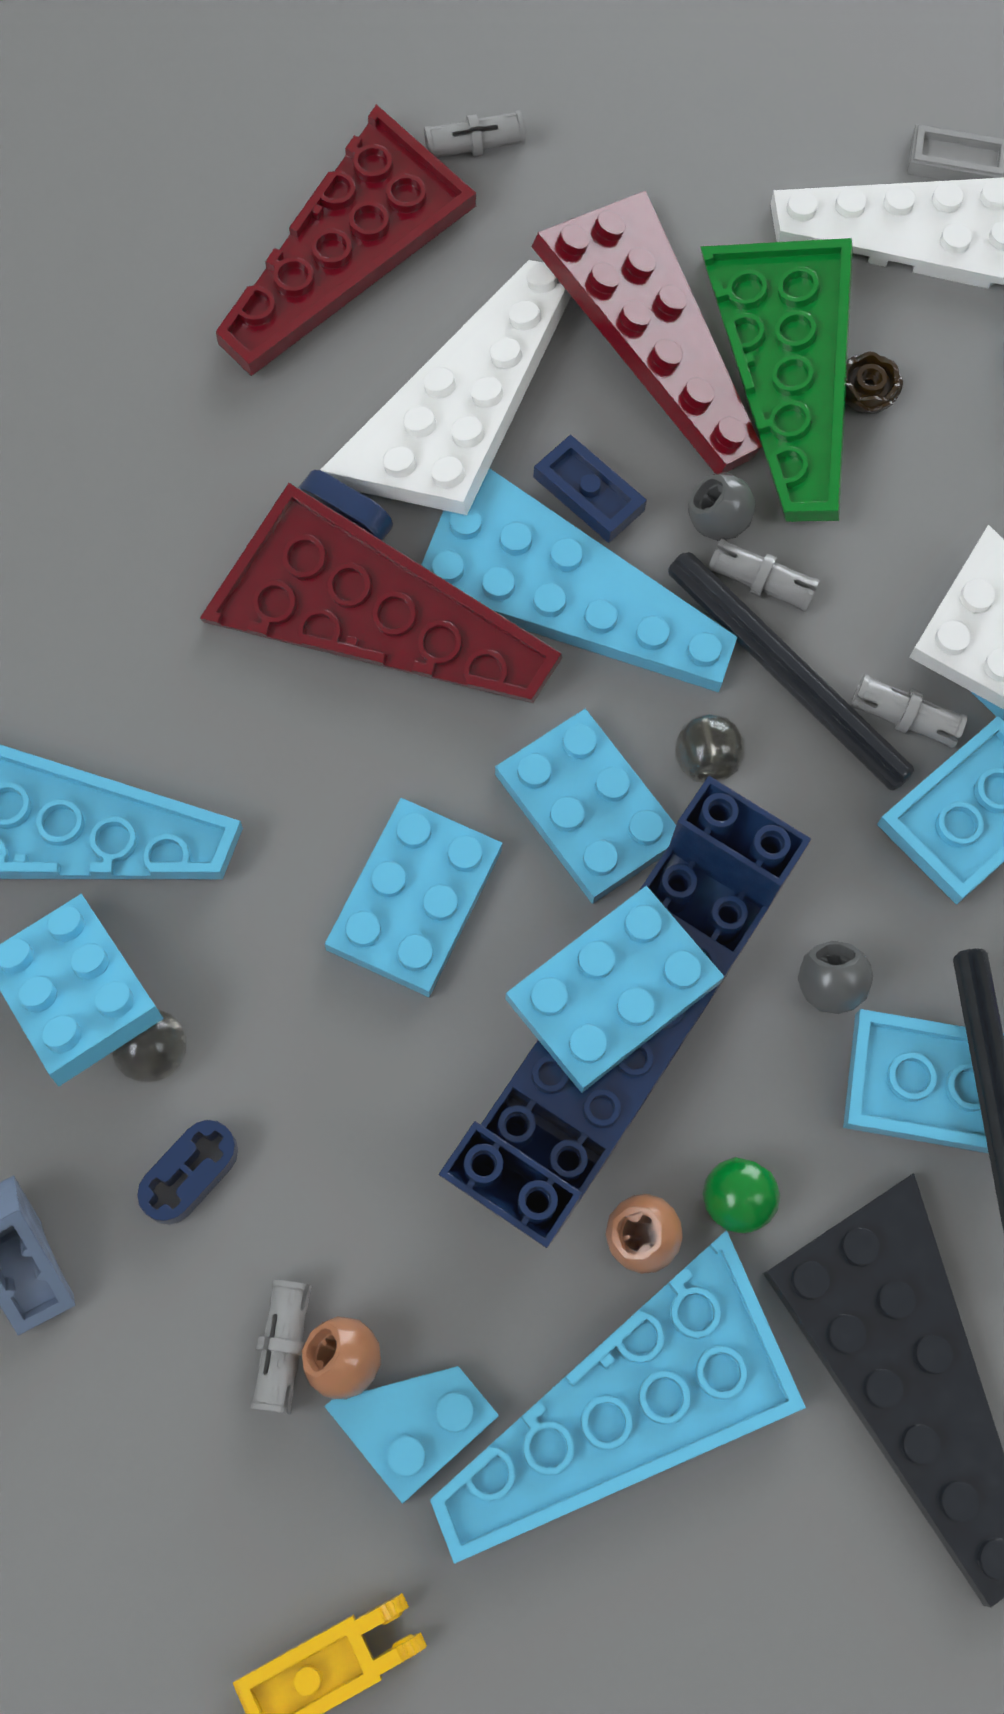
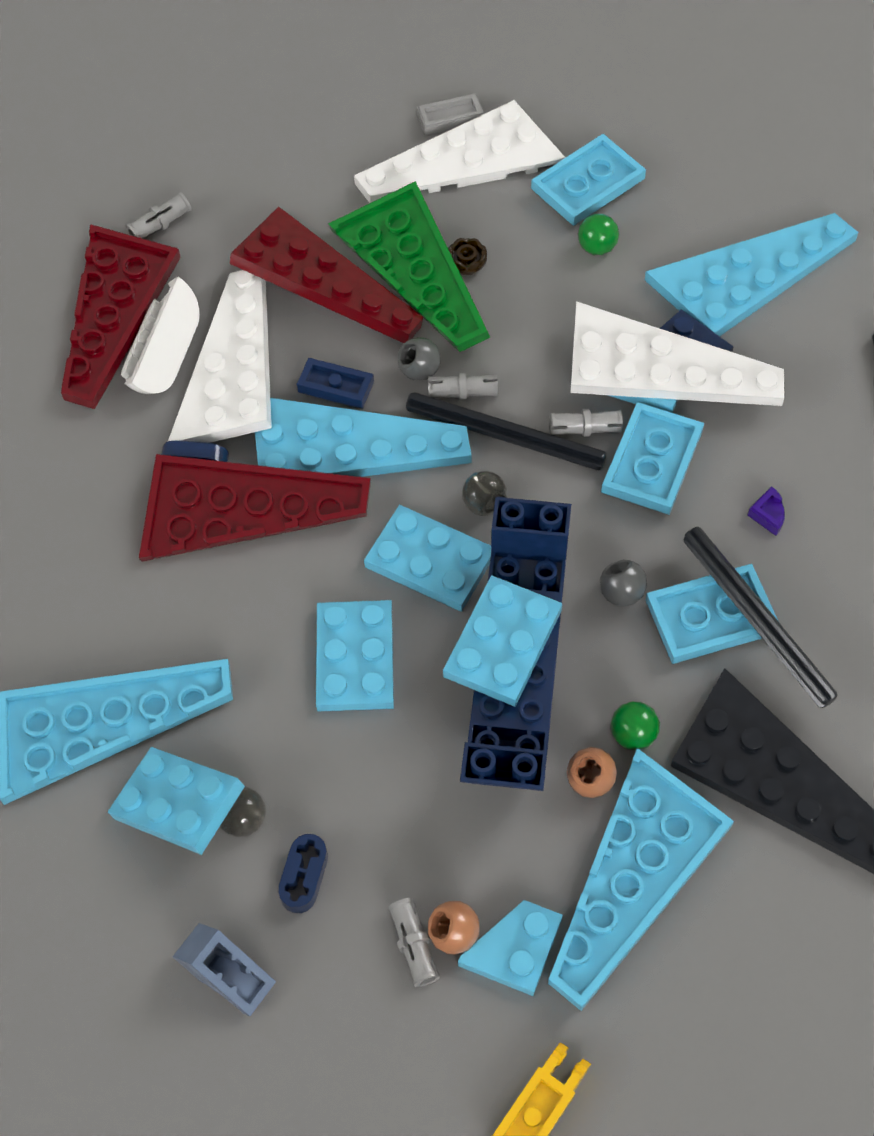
camera: 20 degrees left, 10 degrees down
none -> white brick [121,276,200,394]

